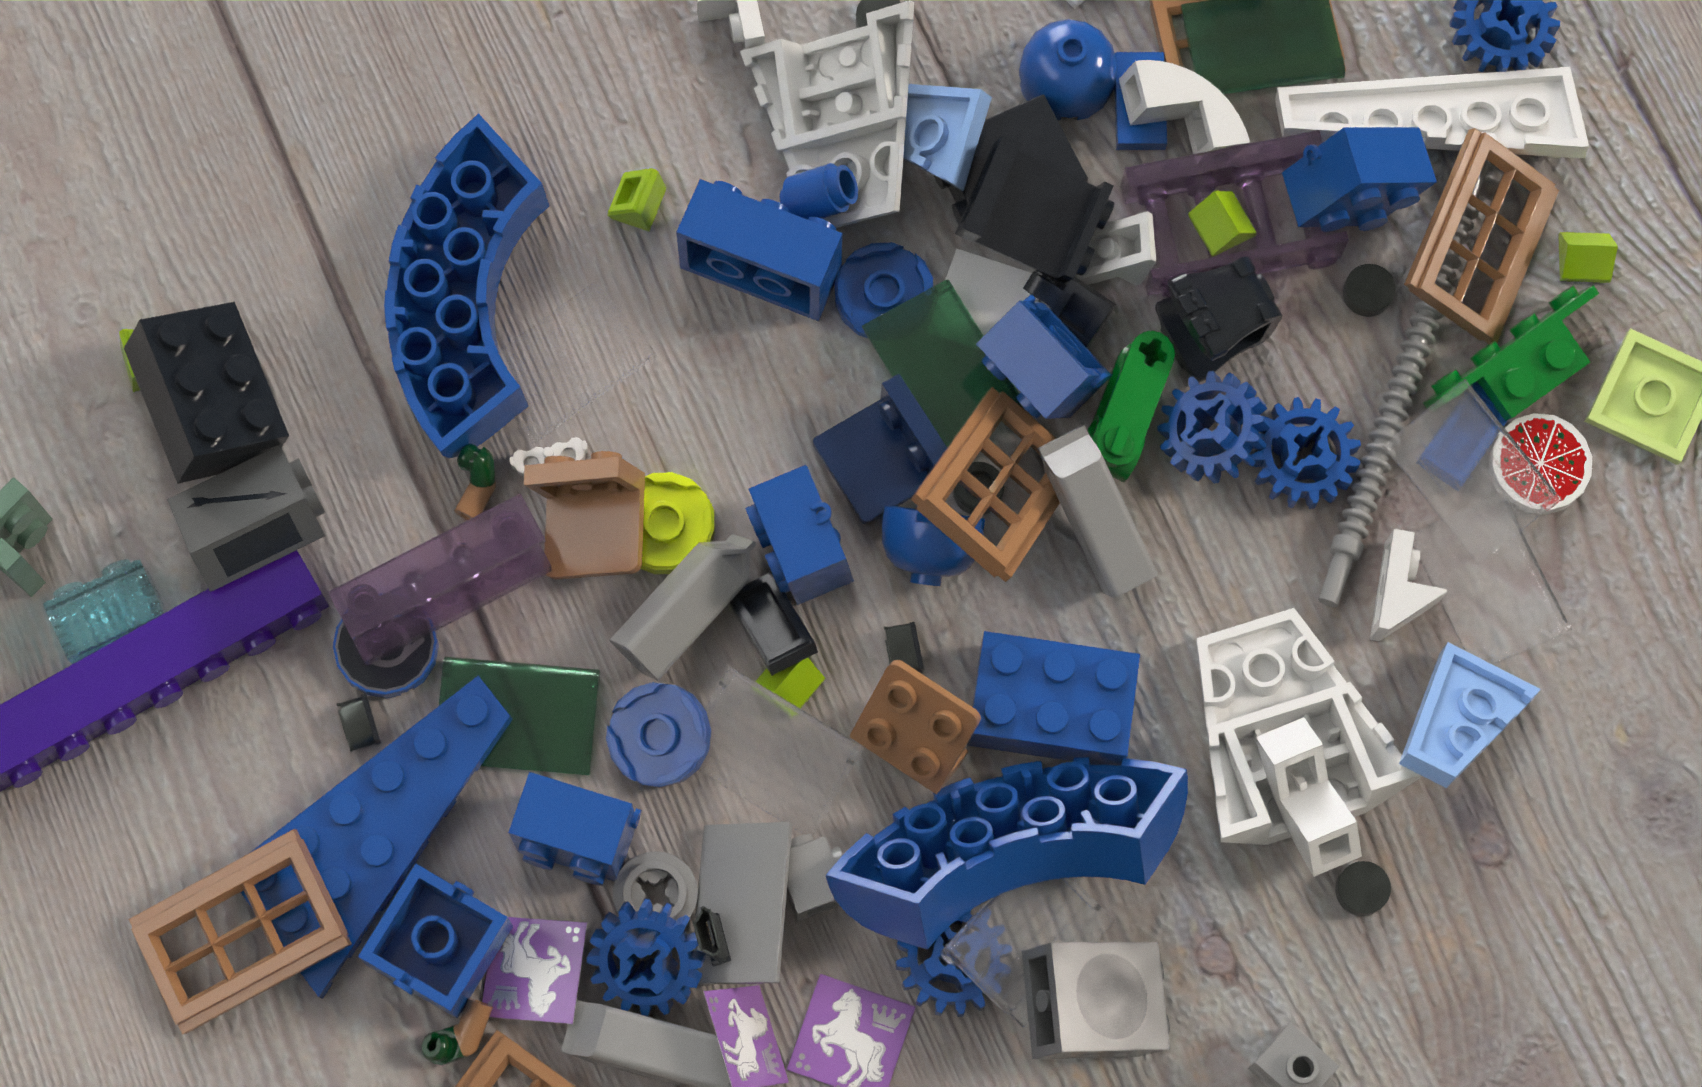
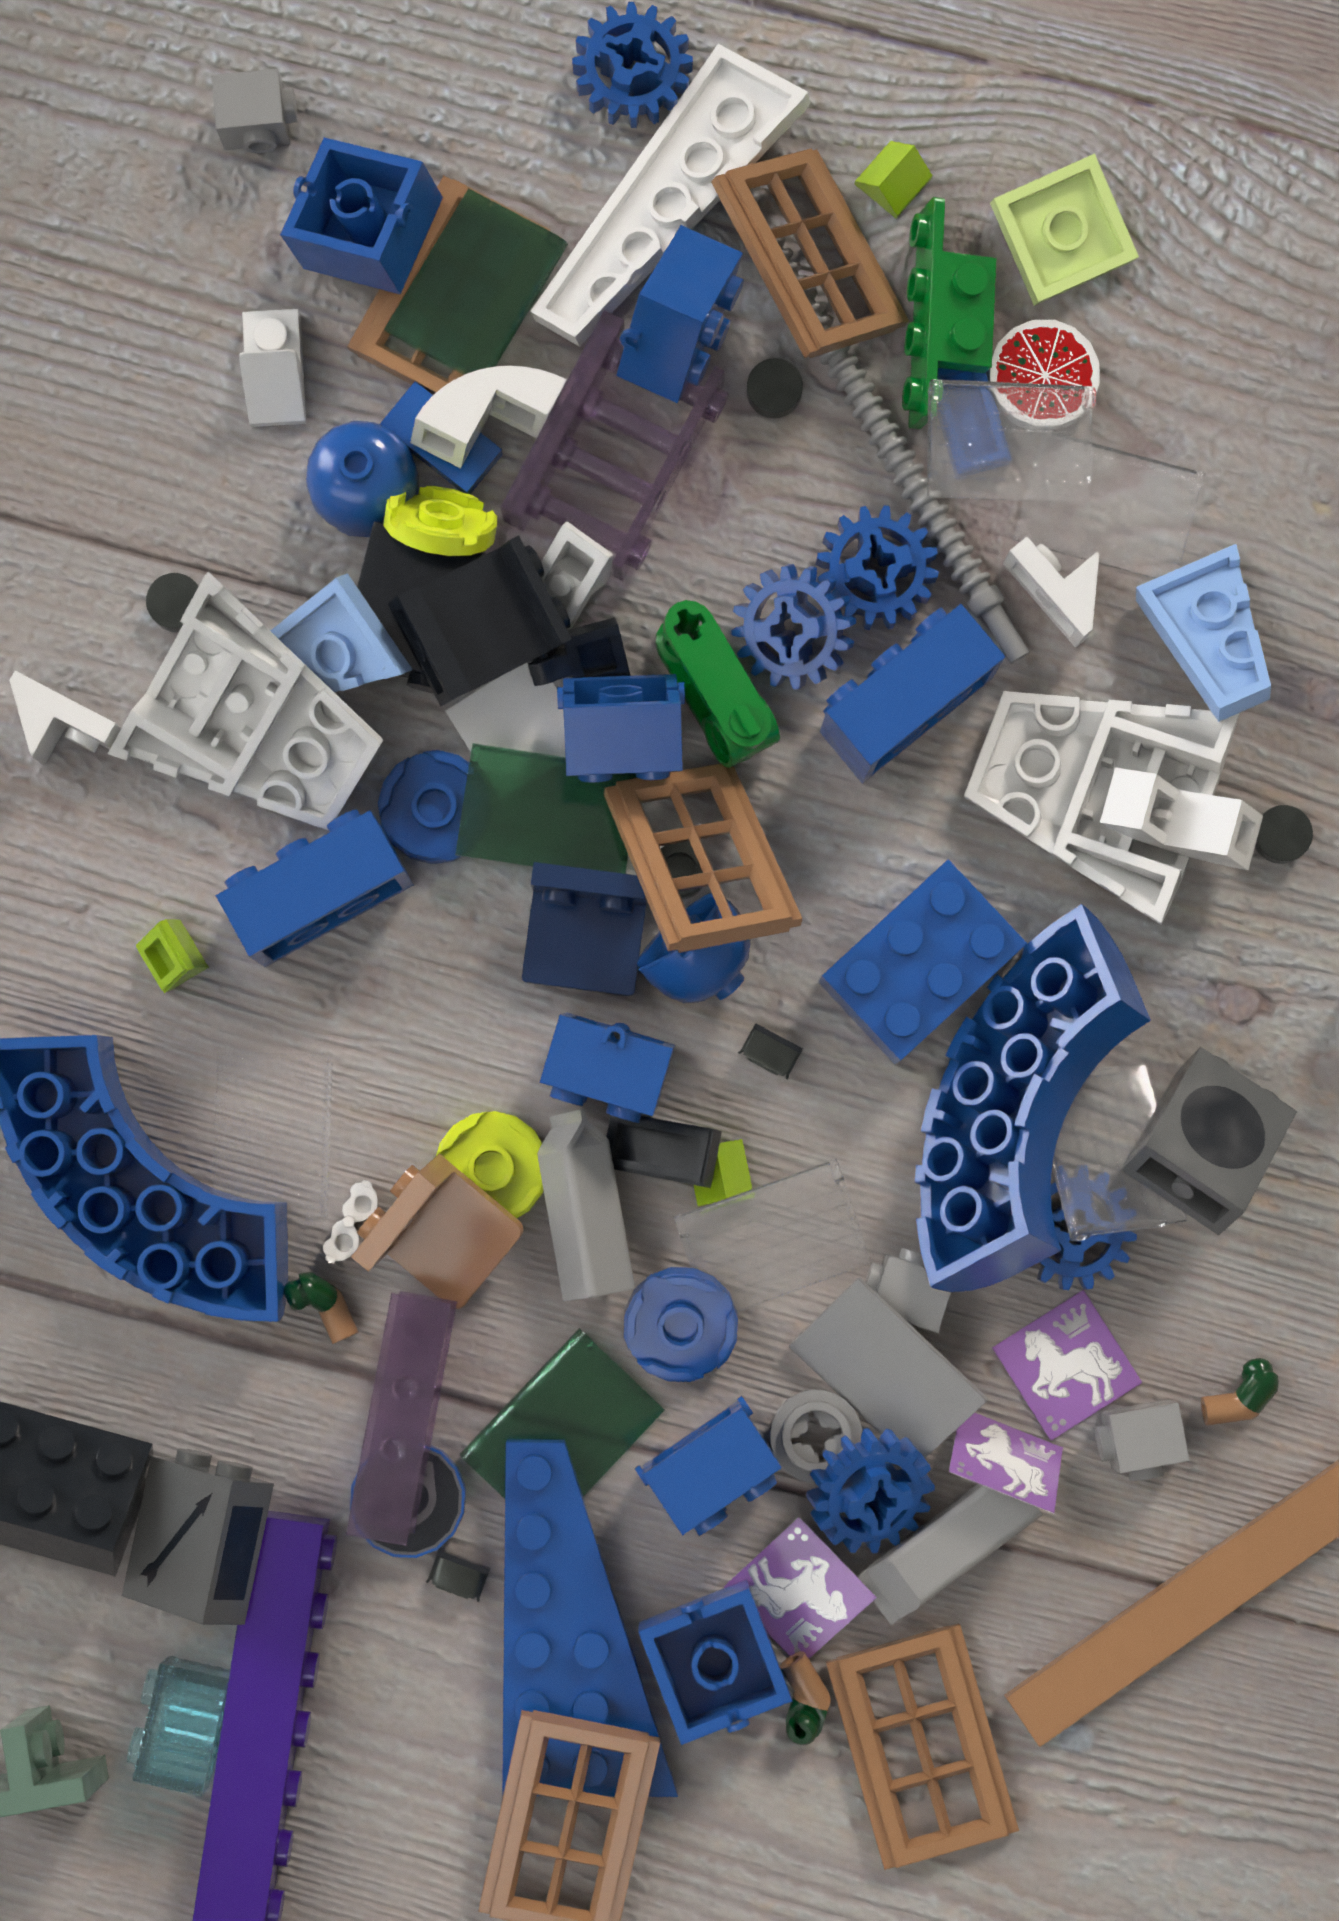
camera: 50 degrees left, 10 degrees up
pearl dark grey piece [692,906,731,967] -> none
blue brick [780,163,858,220] -> none
medium nougat bracket [849,660,981,795] -> none
light grey piece [1038,425,1158,598] -> none
black piece [1155,256,1283,383] -> none
lime slope [1188,191,1257,257] -> none
none -> neon yellow tile [383,486,497,556]
none -> blue brick [820,604,1006,784]

